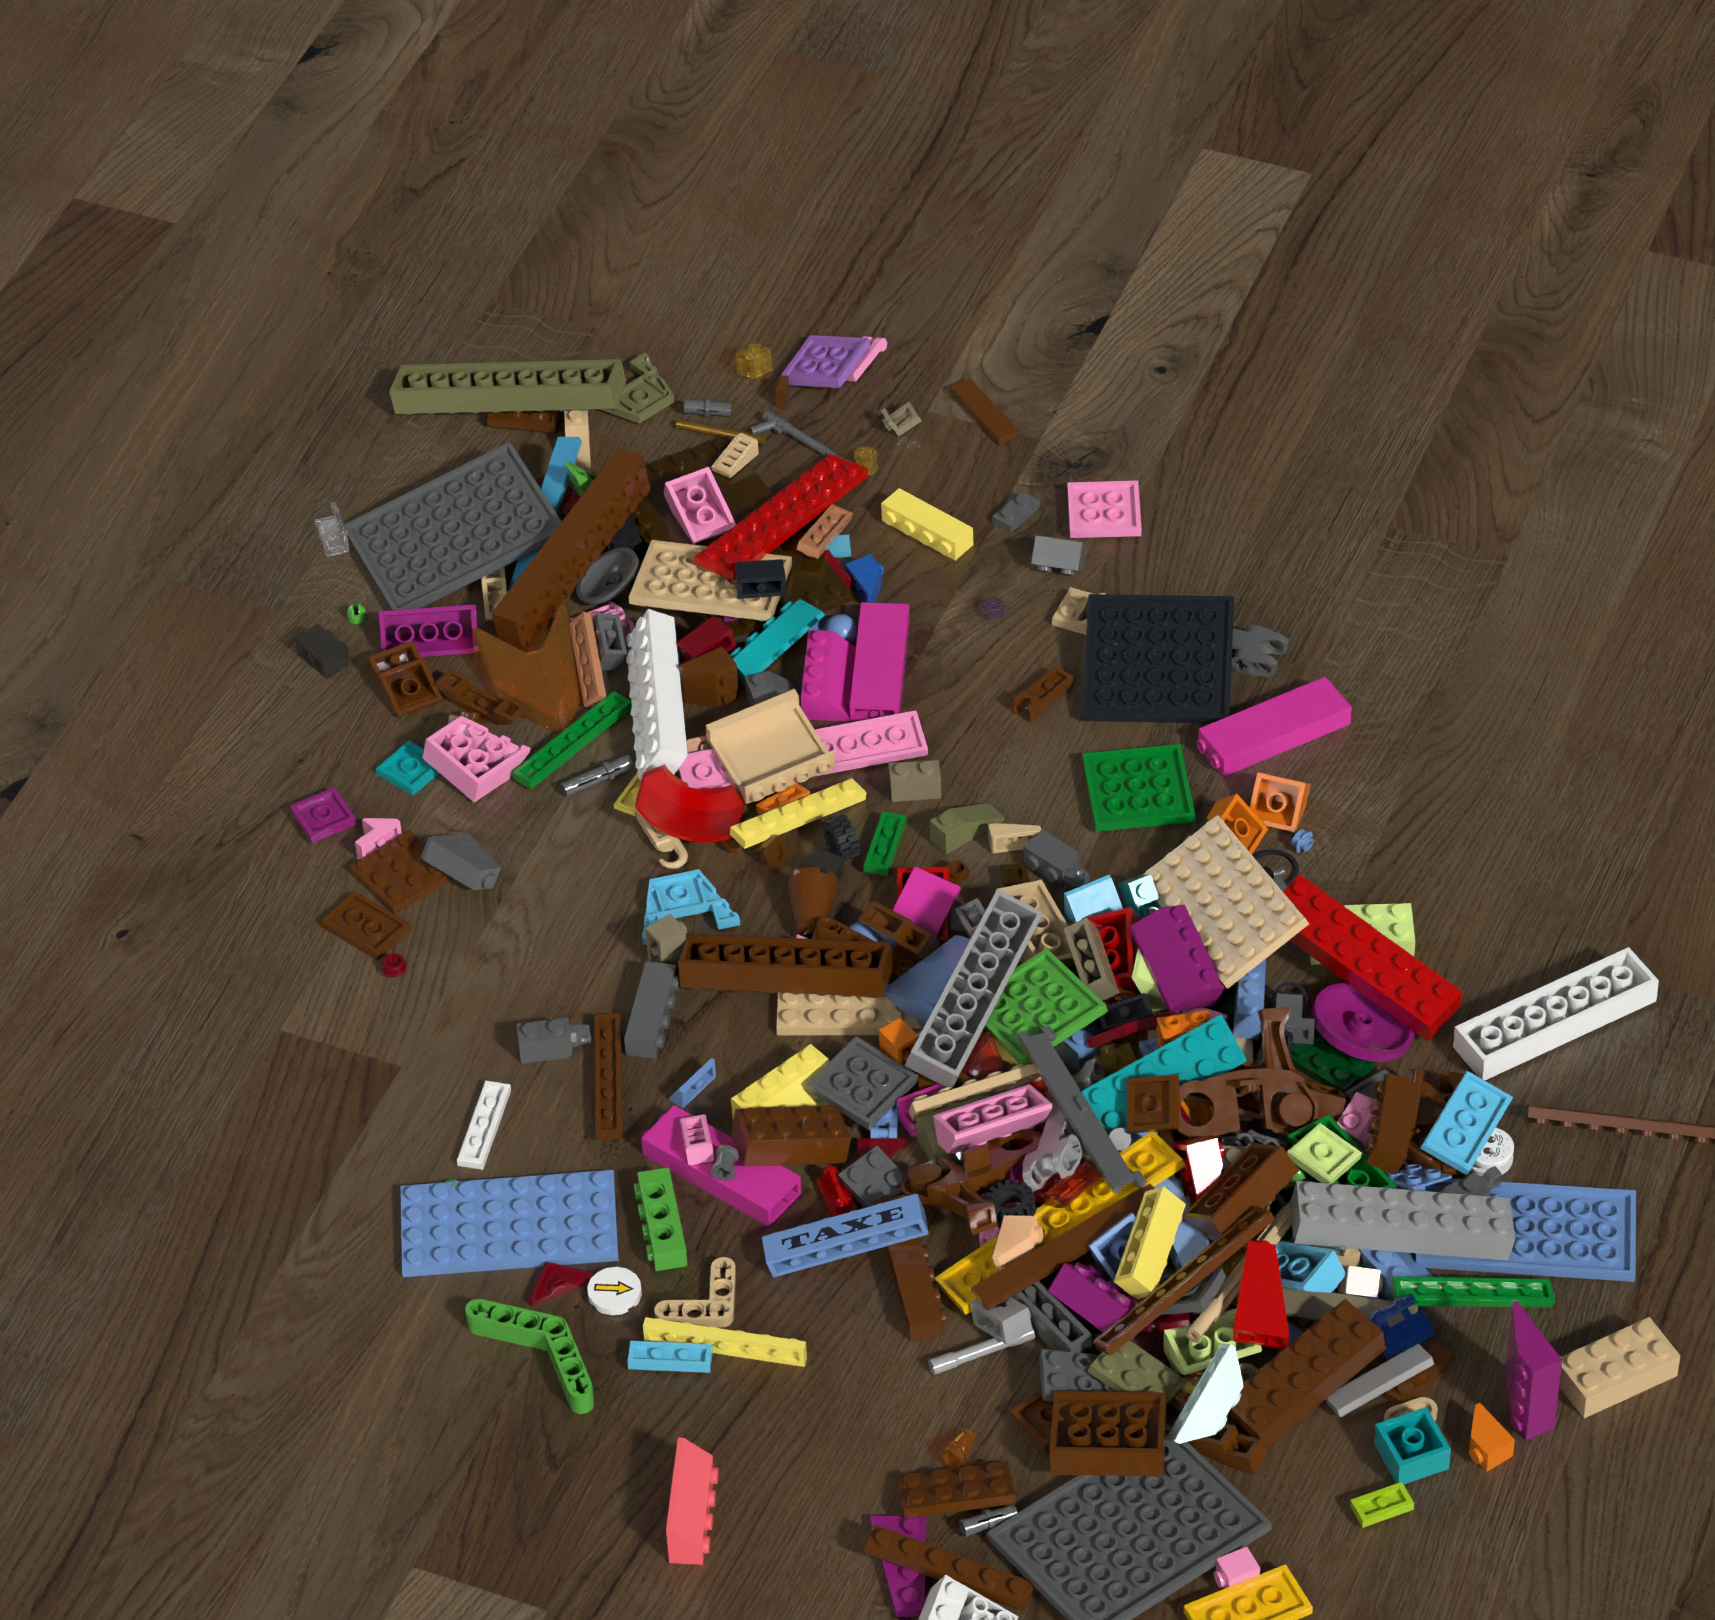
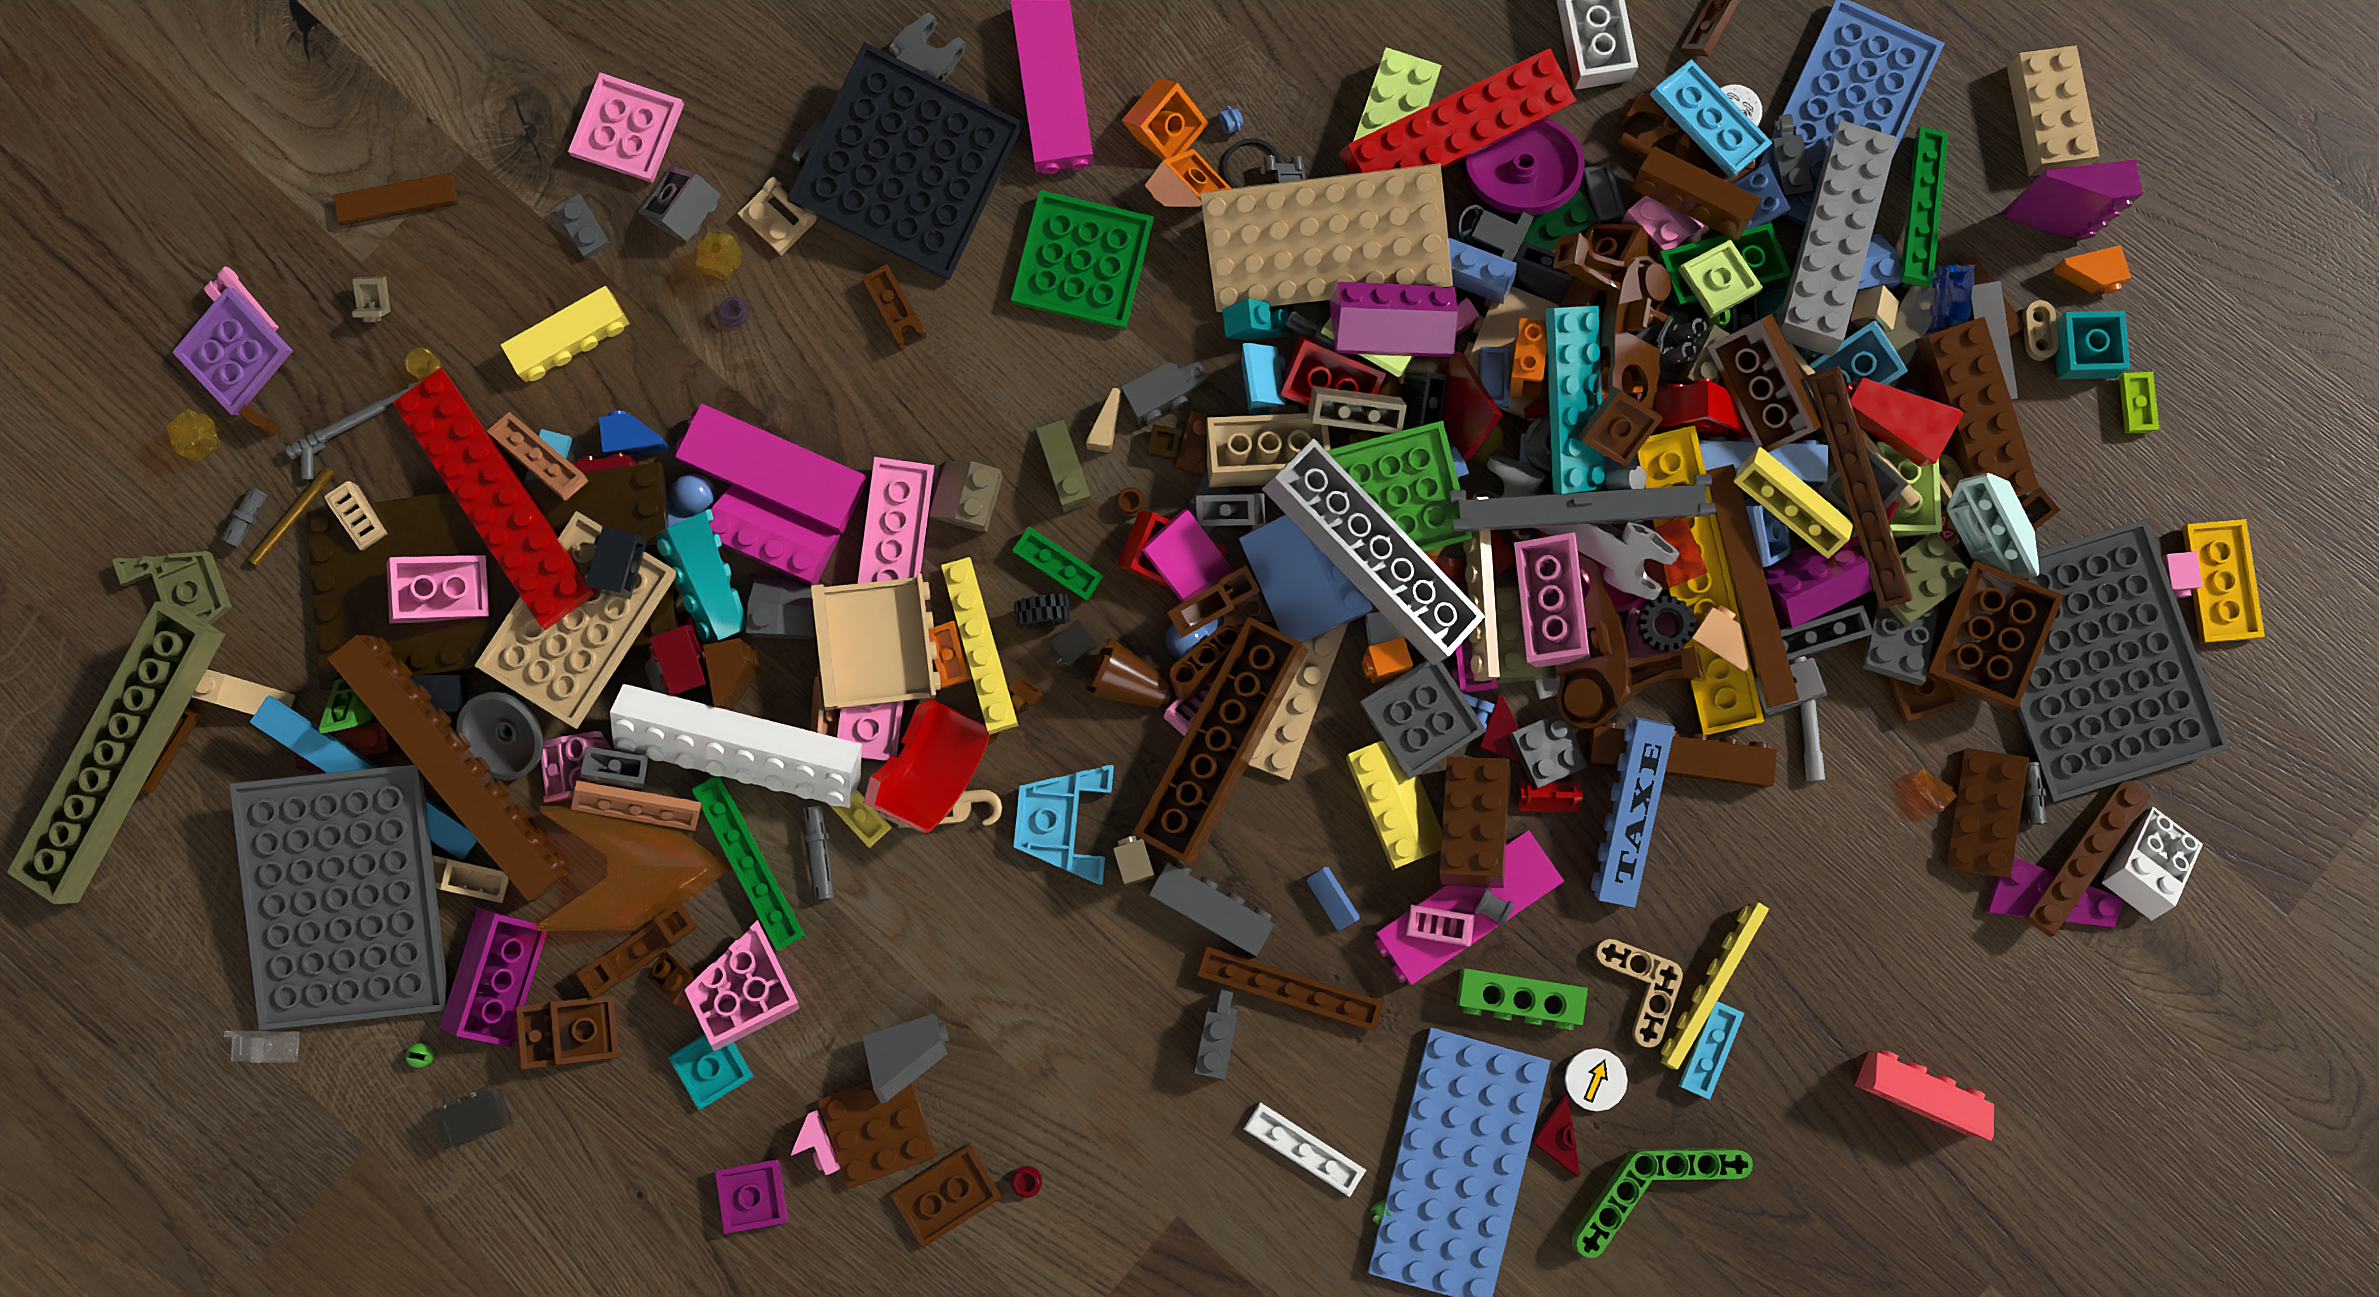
camera: 75 degrees left, 35 degrees up
none -> clear yellow brick [696,231,742,282]

